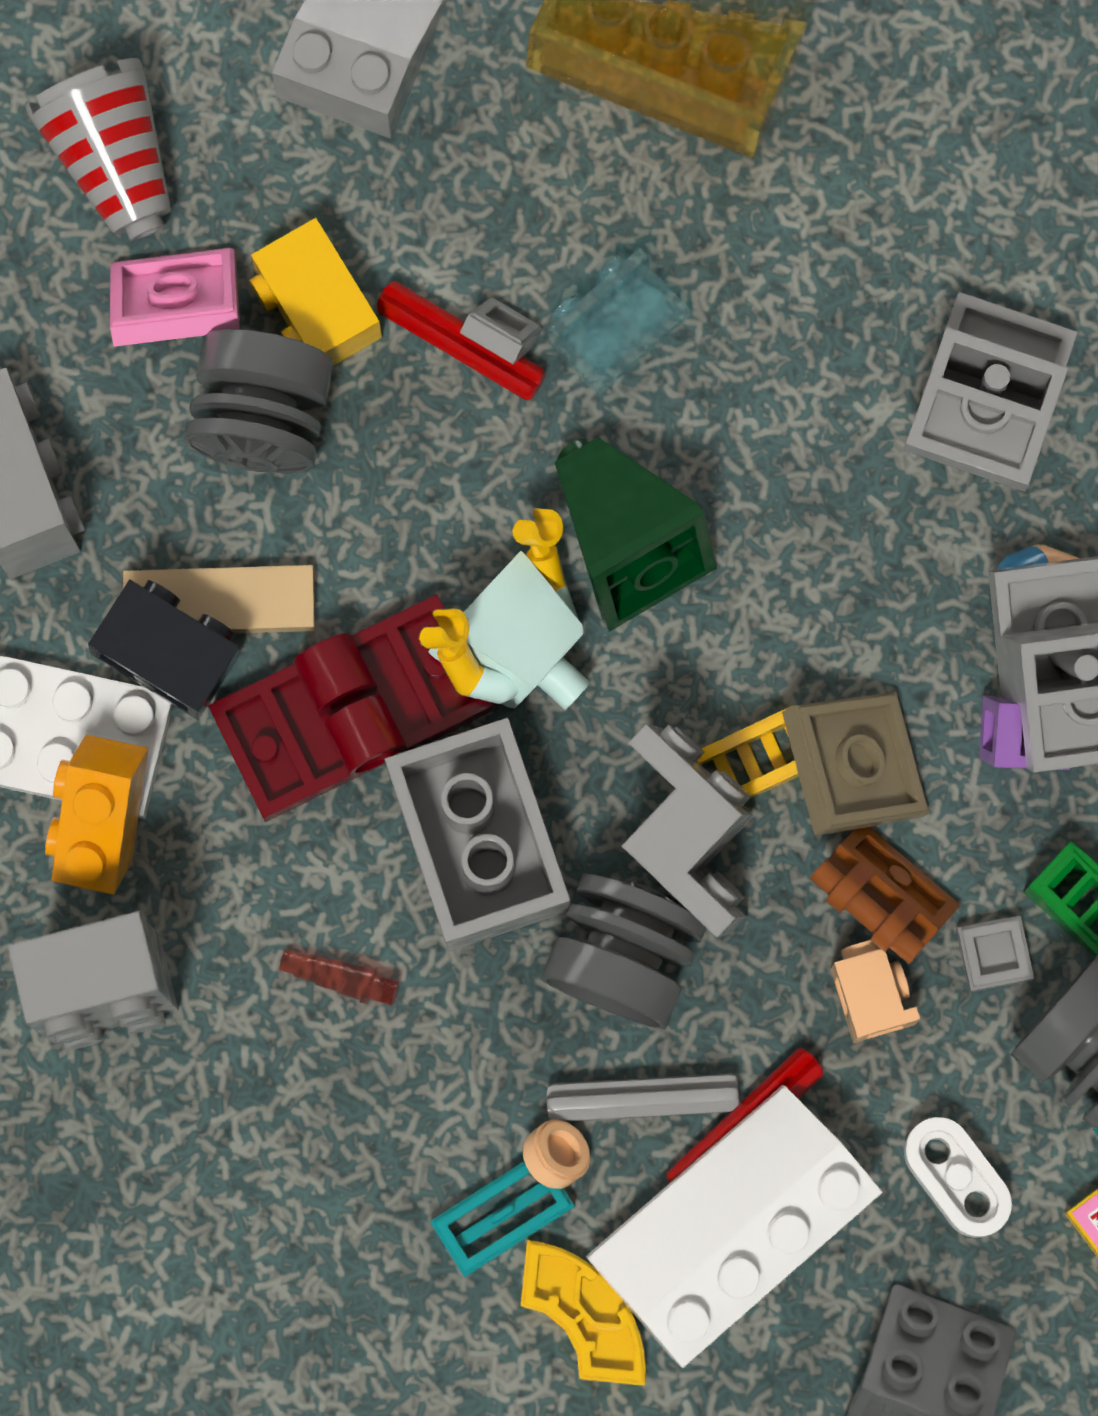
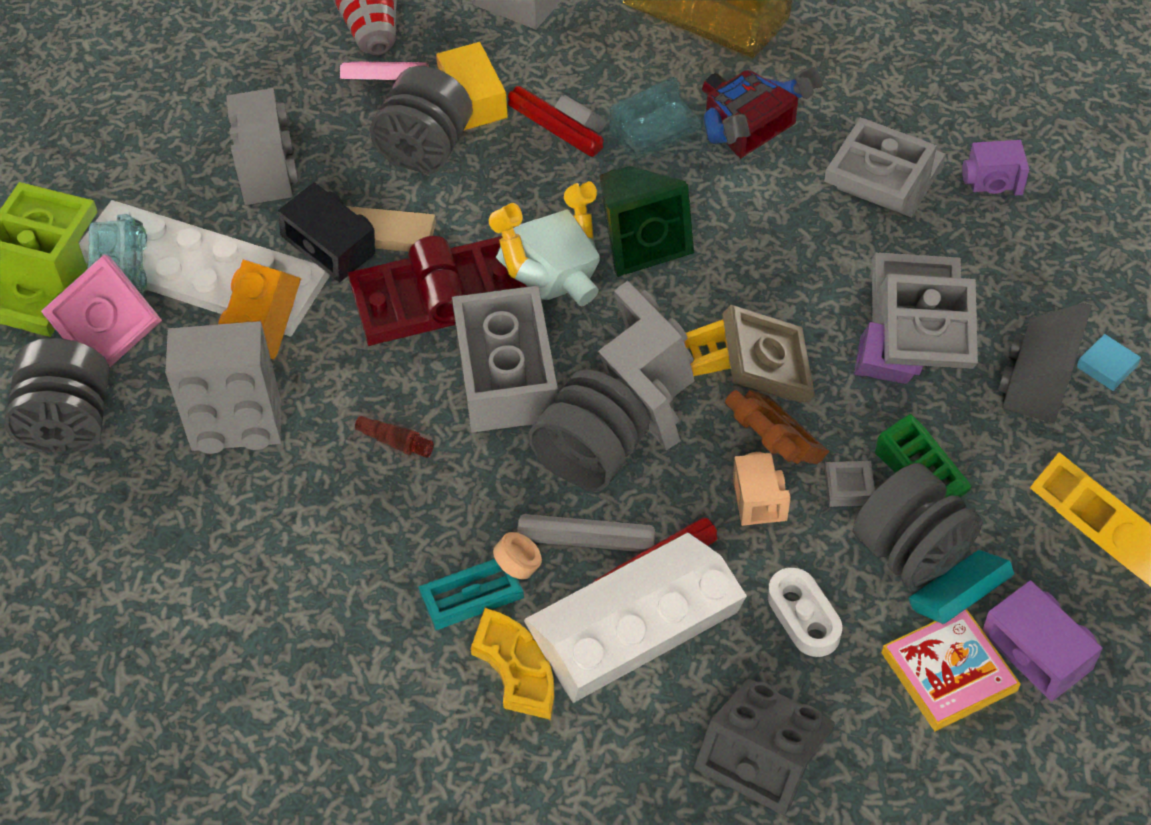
camera: 10 degrees right, 25 degrees down
none -> torso [702,67,823,159]

